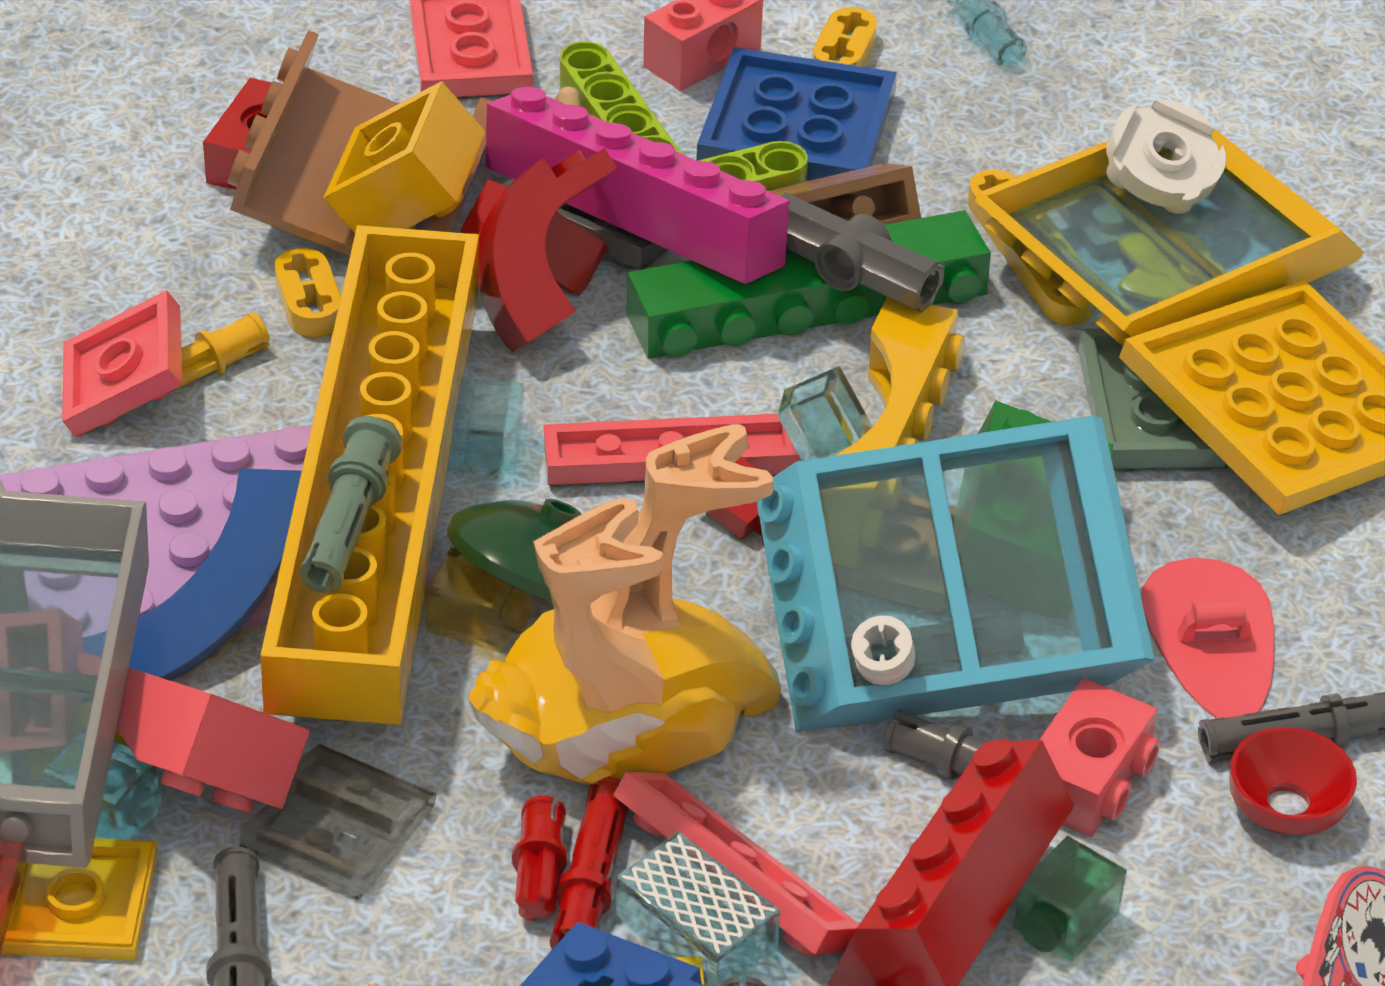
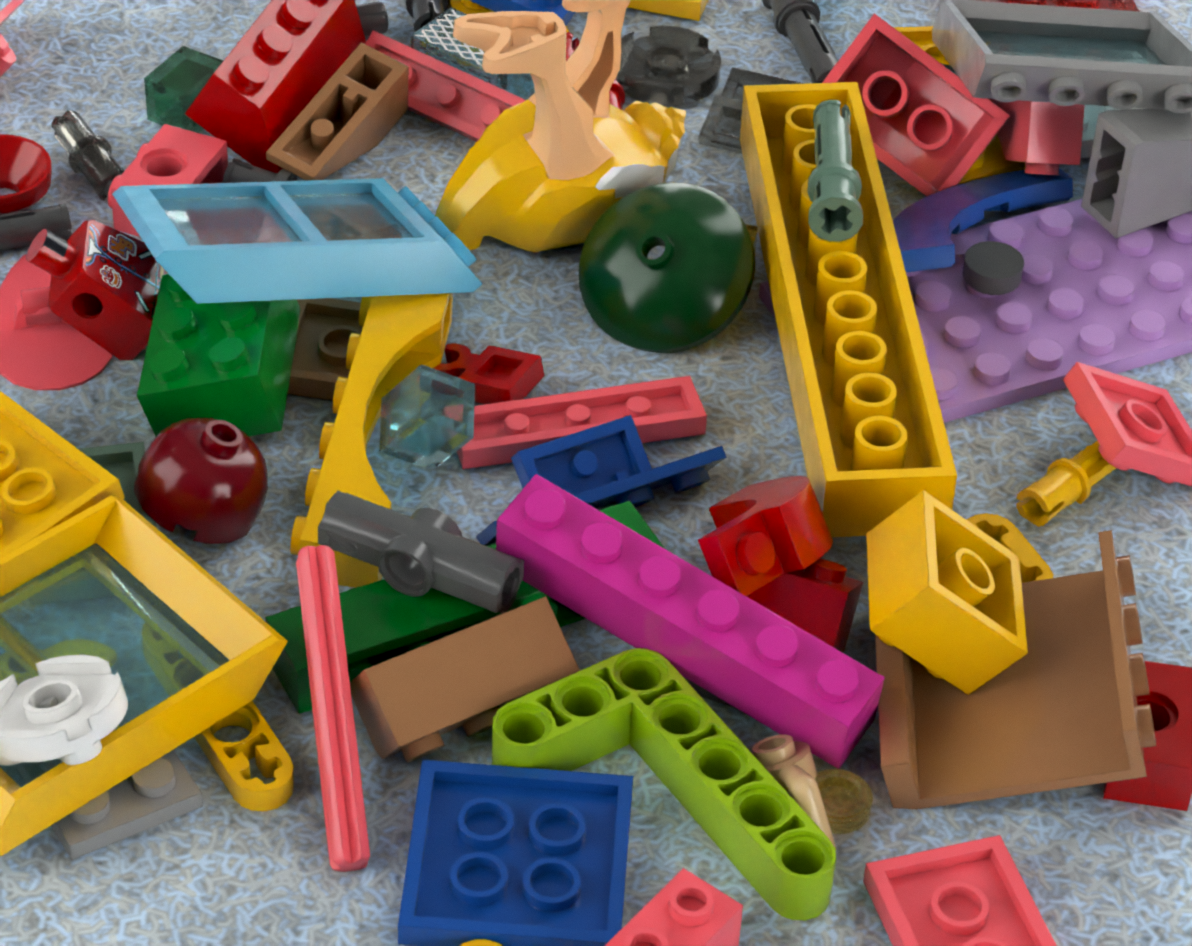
camera: 170 degrees right, 0 degrees up
clear light blue brick [452,378,524,476] -> none
white bush [851,615,916,685] -> none
none -> red torso [26,220,168,360]
none -> clear smoke axle [51,110,124,201]
none -> dark red cylinder [134,418,268,544]
none -> medium nougat slope [266,42,409,181]
none -> coral axle [296,545,370,872]
none -> blue bracket [476,415,727,546]
none -> clear smoke plate [616,26,721,109]
none -> dark grey tile [962,241,1024,295]

